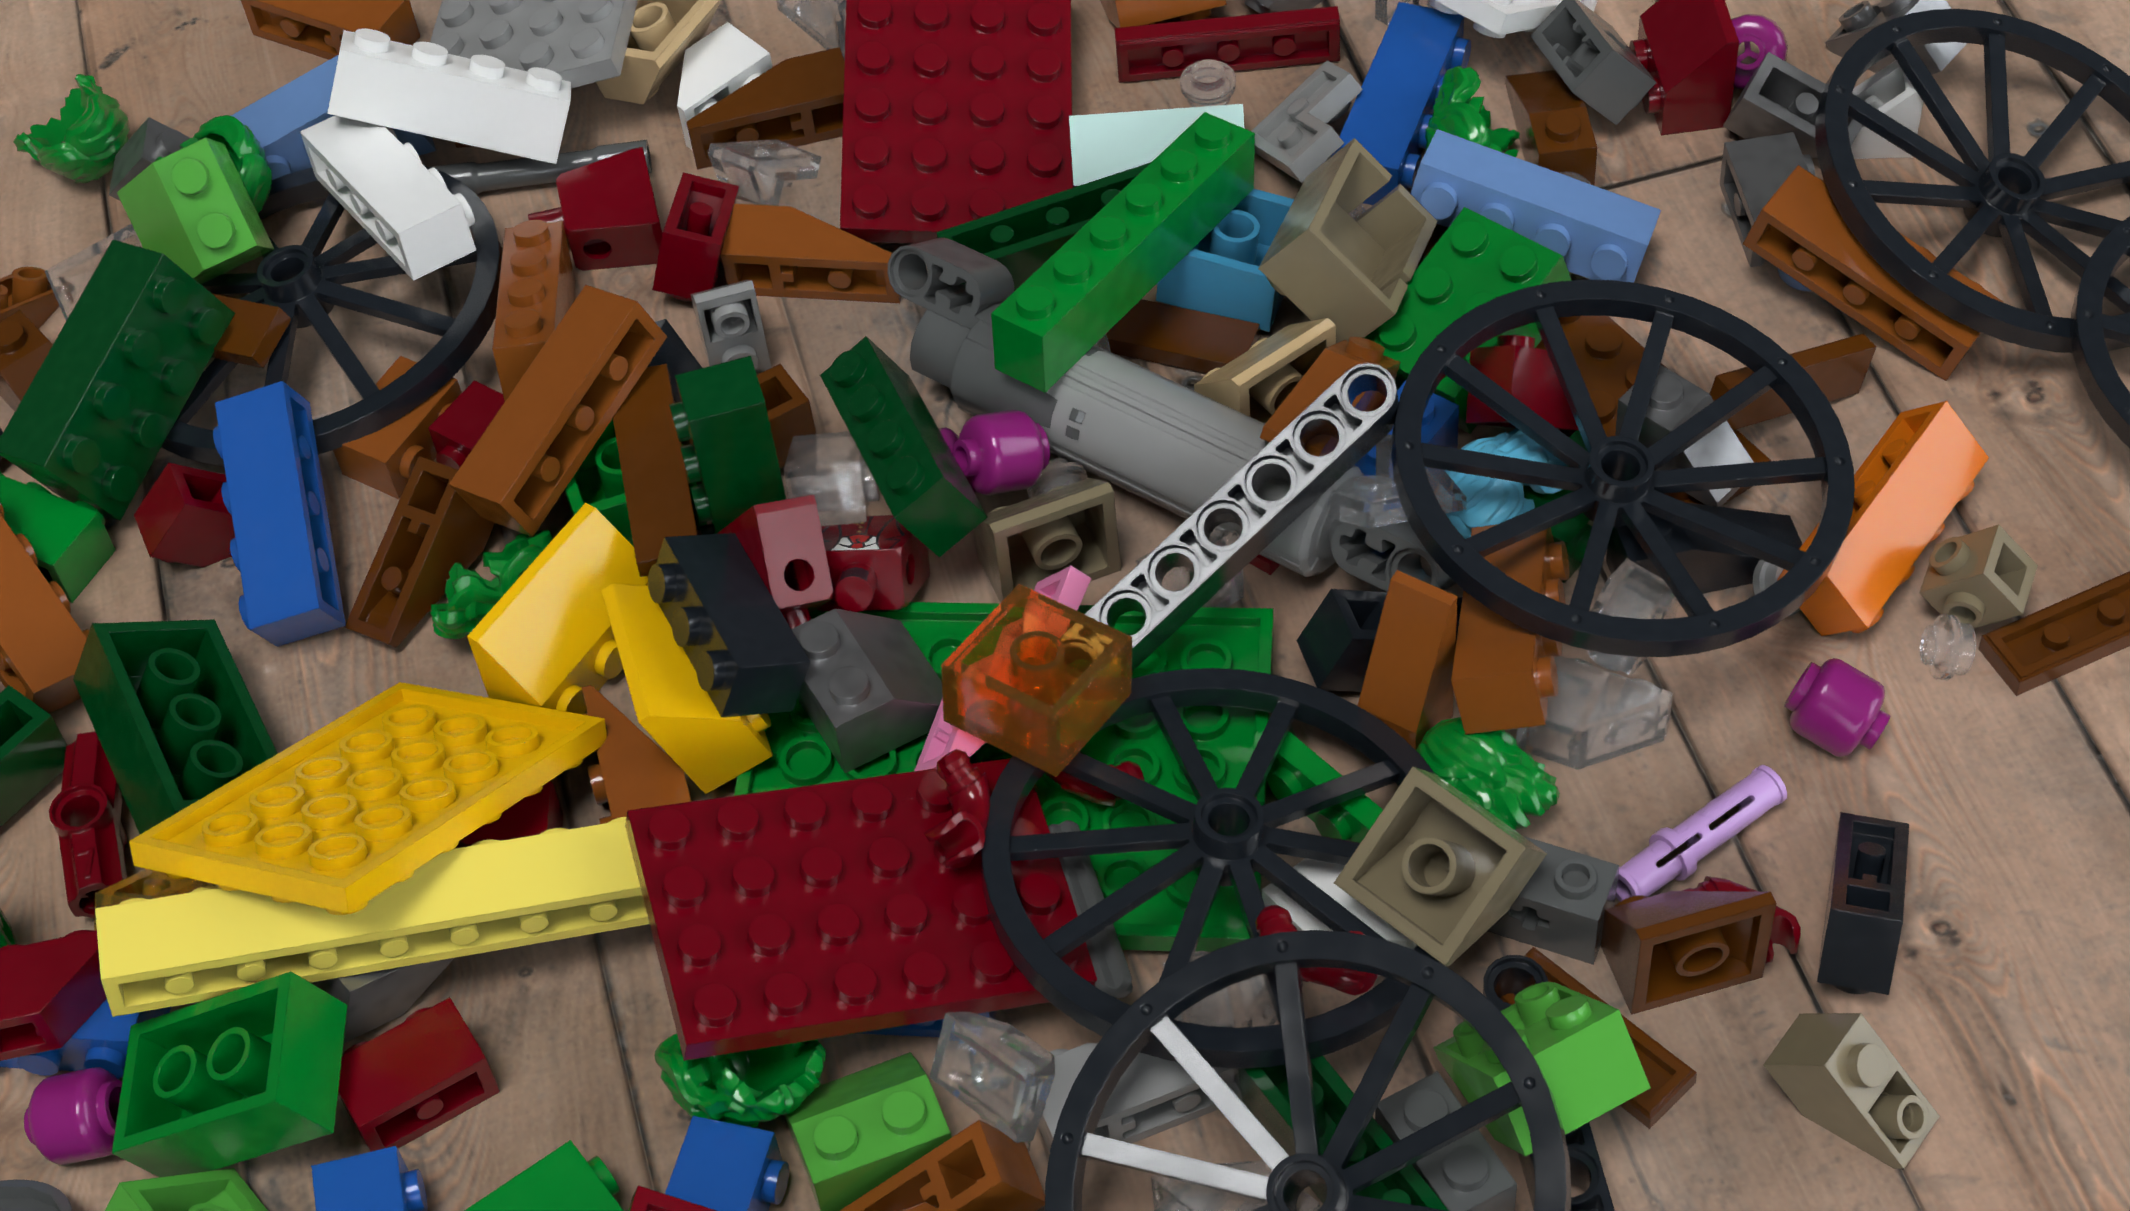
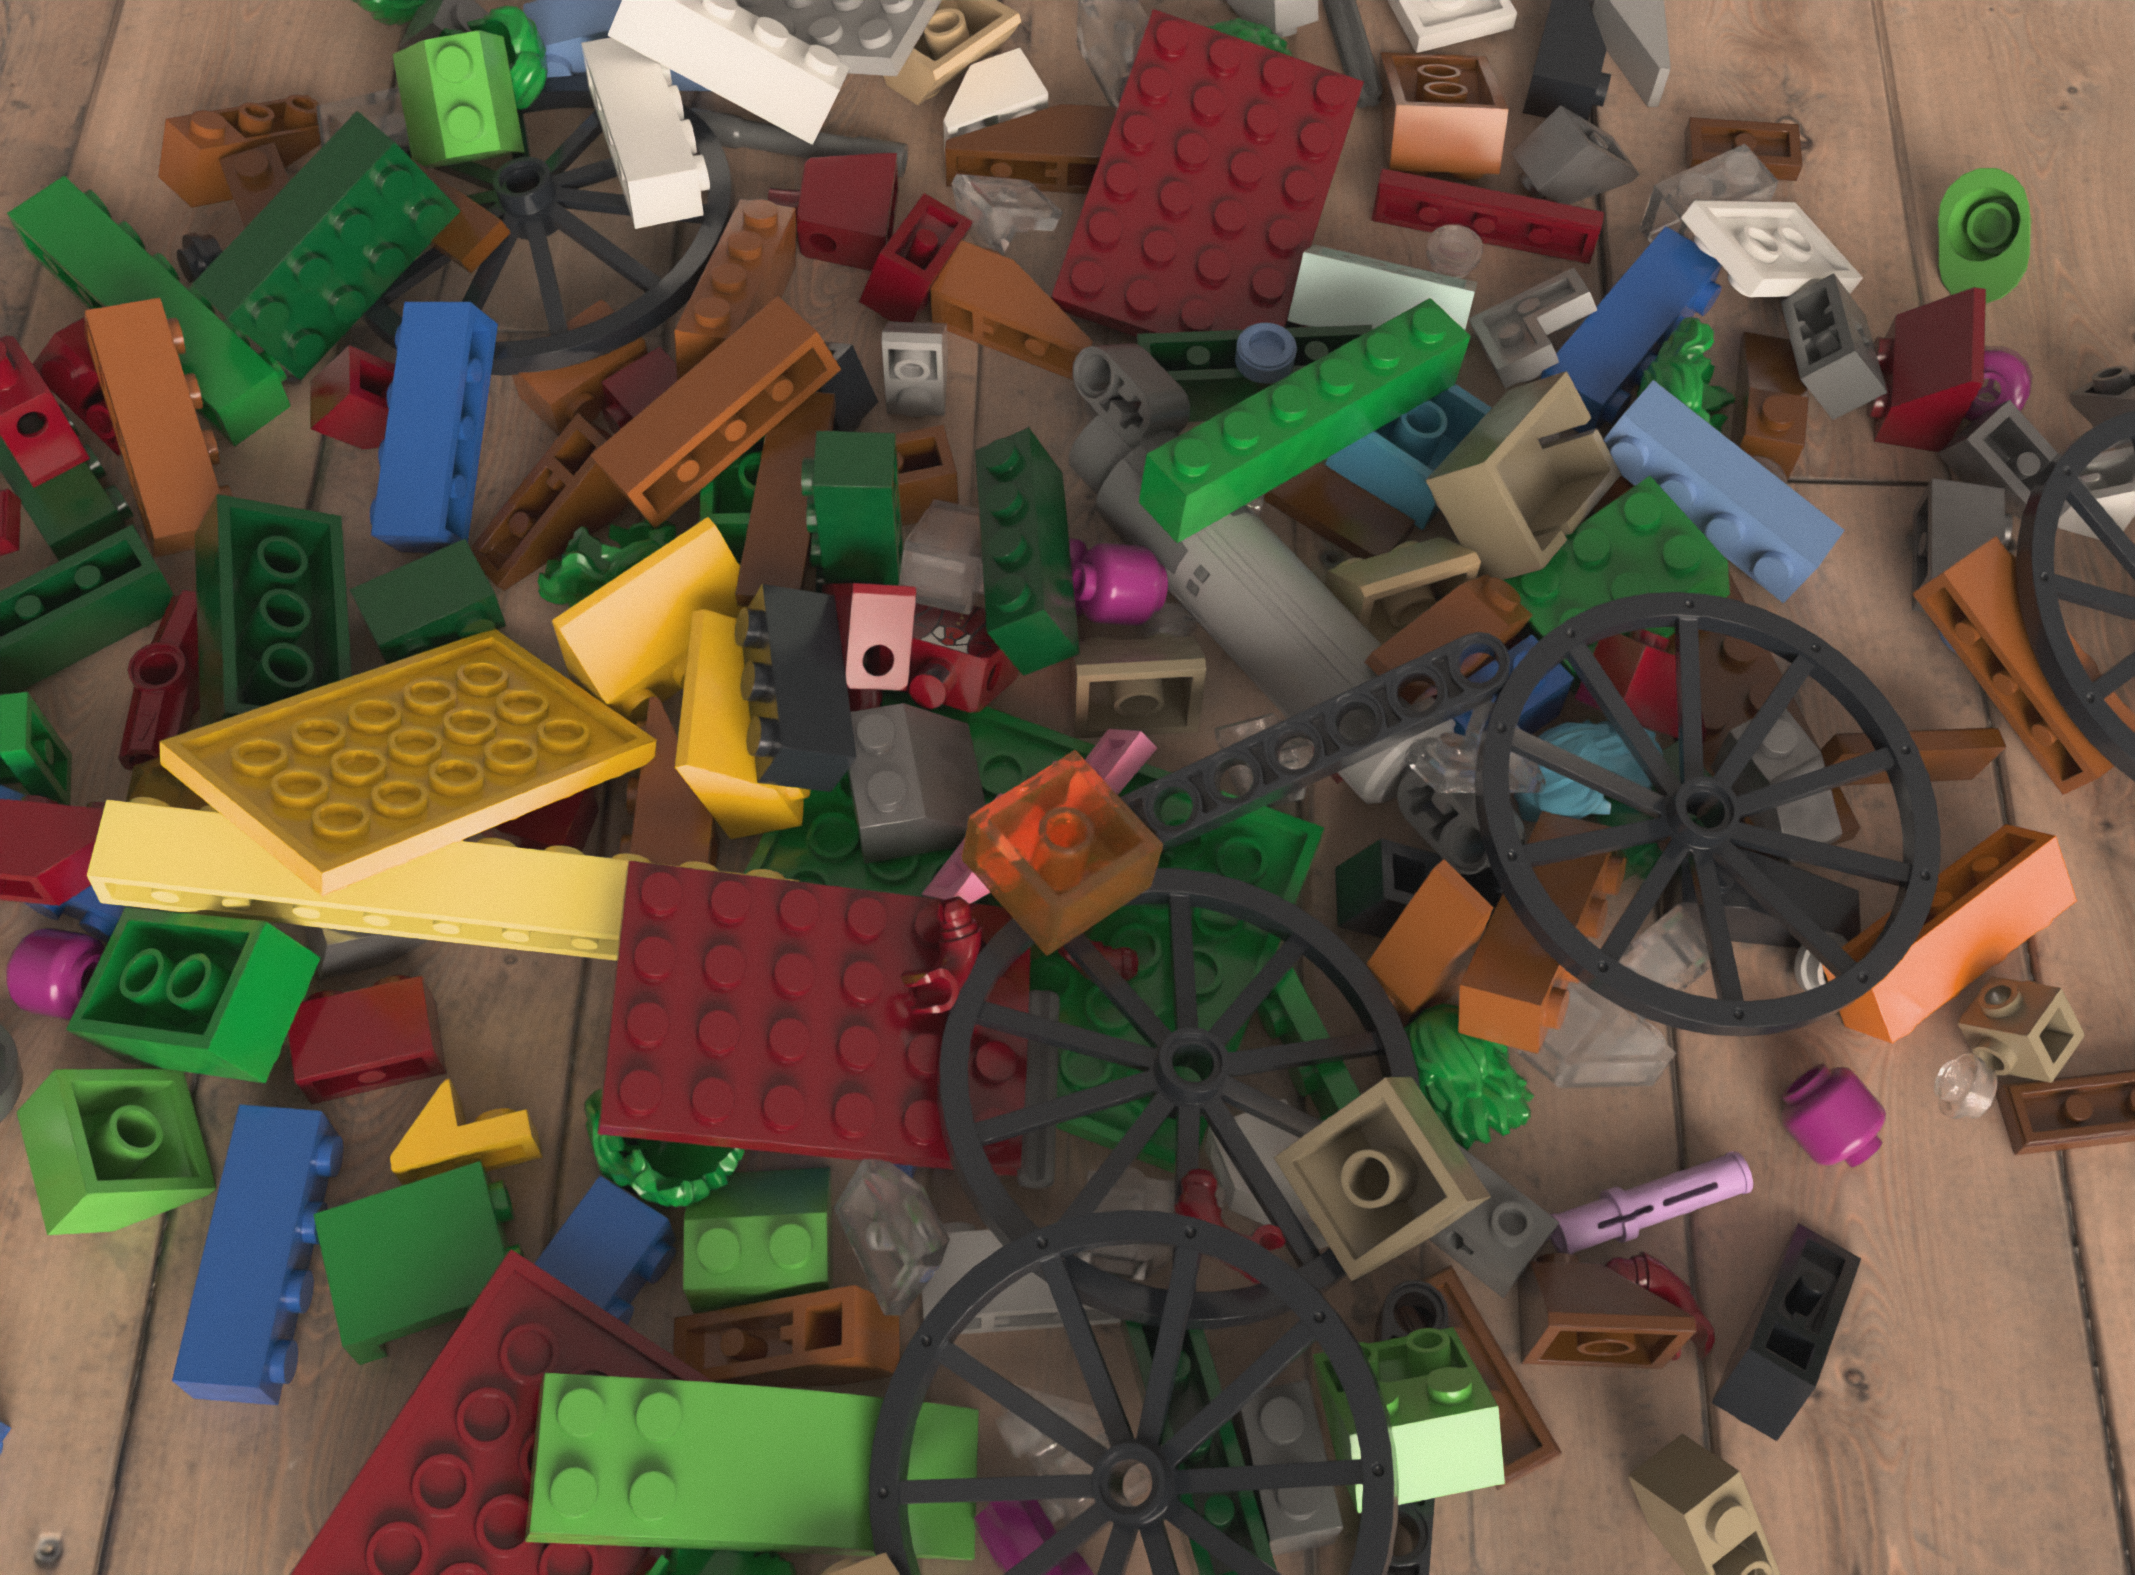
camera: 10 degrees right, 10 degrees up
none -> dark green brick [349,539,506,665]
none -> yellow slope [390,1078,543,1186]
none -> medium blue tile [1235,323,1297,384]

